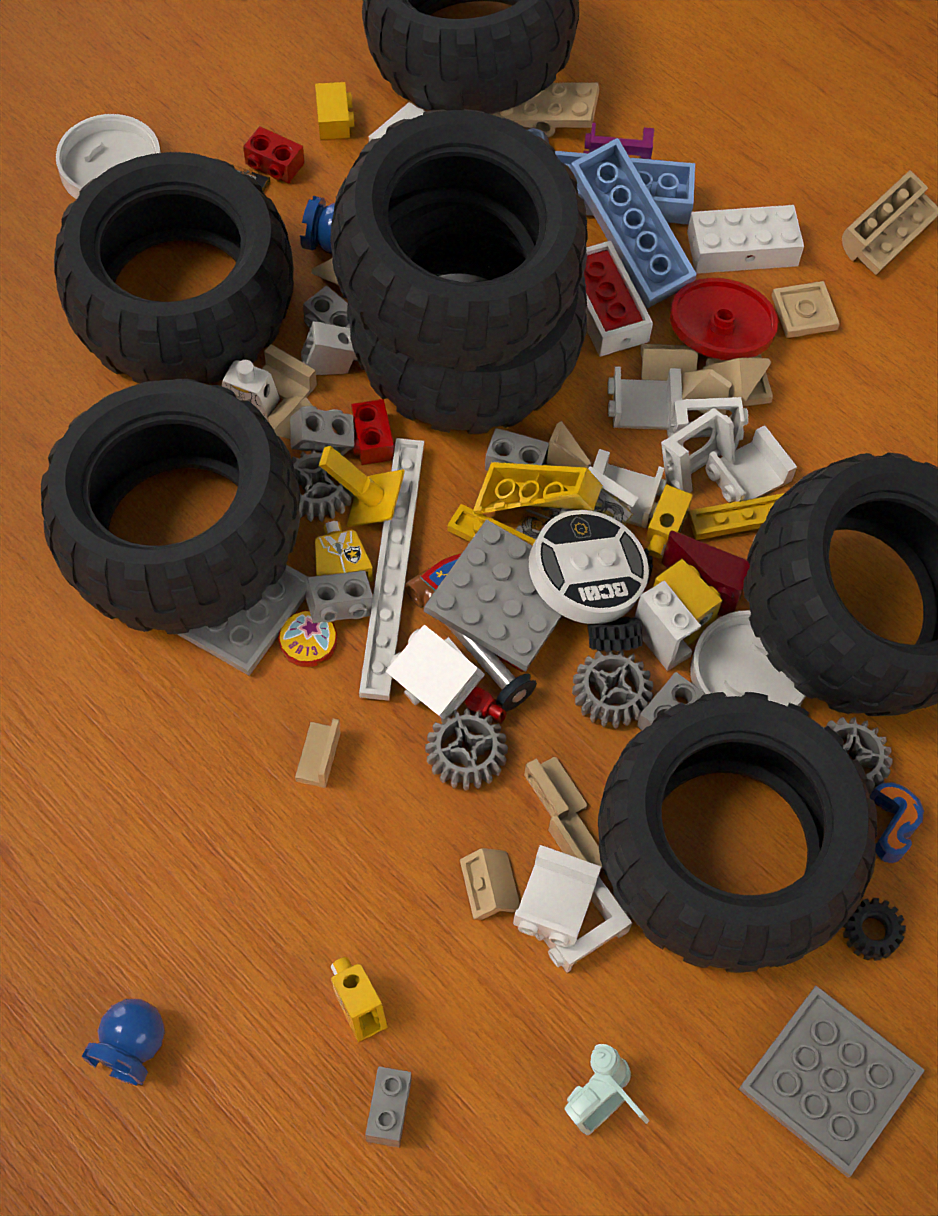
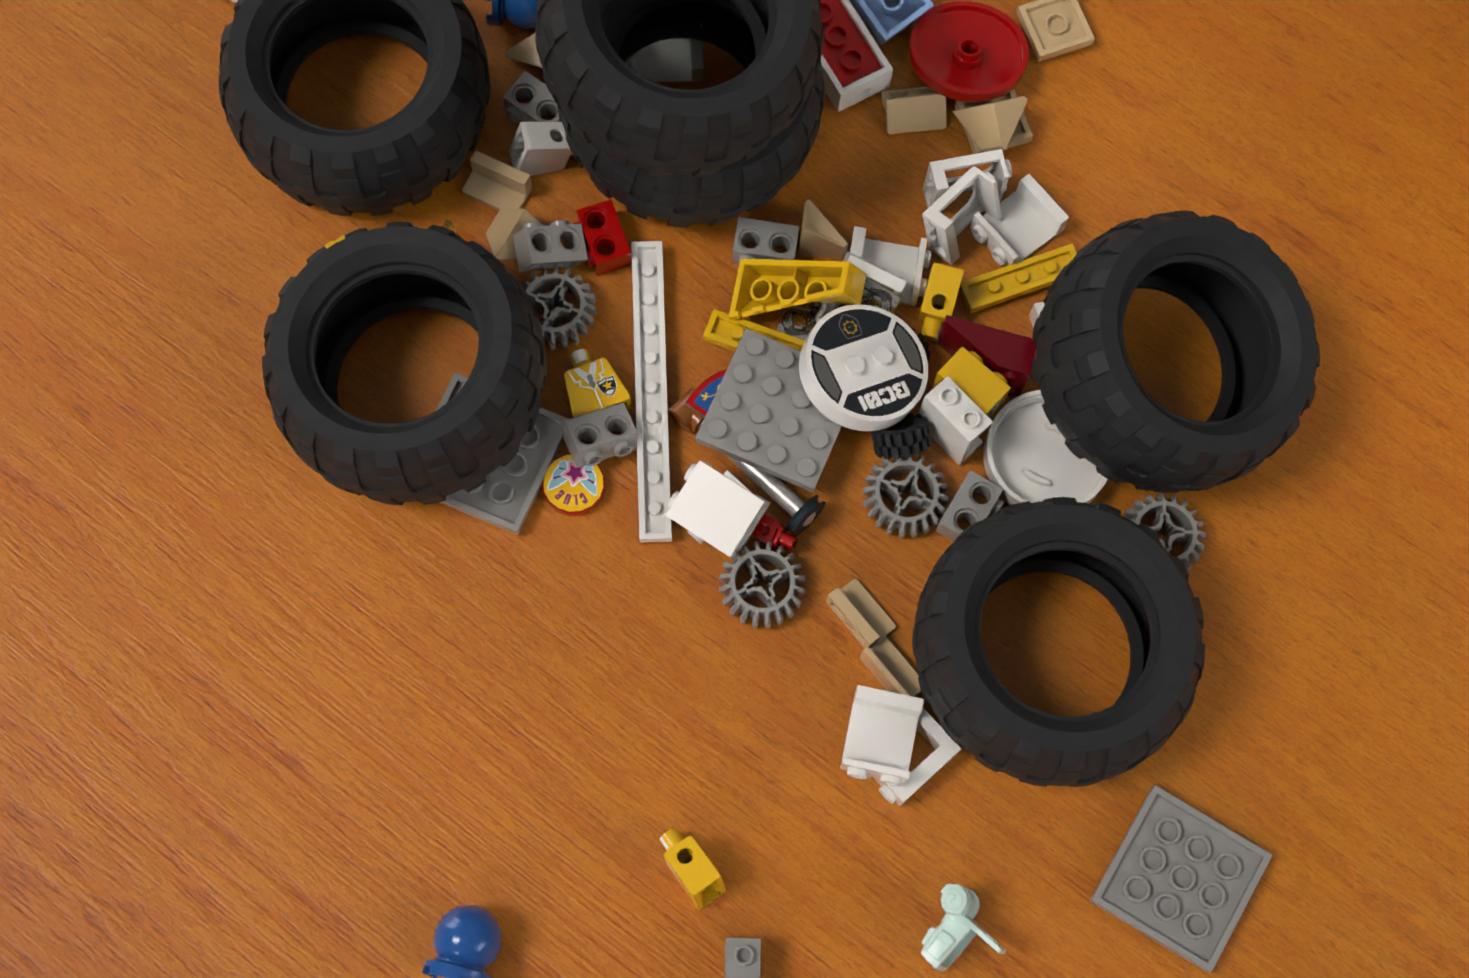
camera: 10 degrees left, 10 degrees up
white torso [222,360,280,421] -> none
tan panel [295,718,341,788] -> none
yellow piece [319,446,405,527] -> none
tan panel [460,848,520,920] -> none
white panel [608,367,682,430] -> none
tan slope [681,369,732,415] -> none
black tyre [843,898,906,961] -> none
blue animal [870,782,924,863] -> none

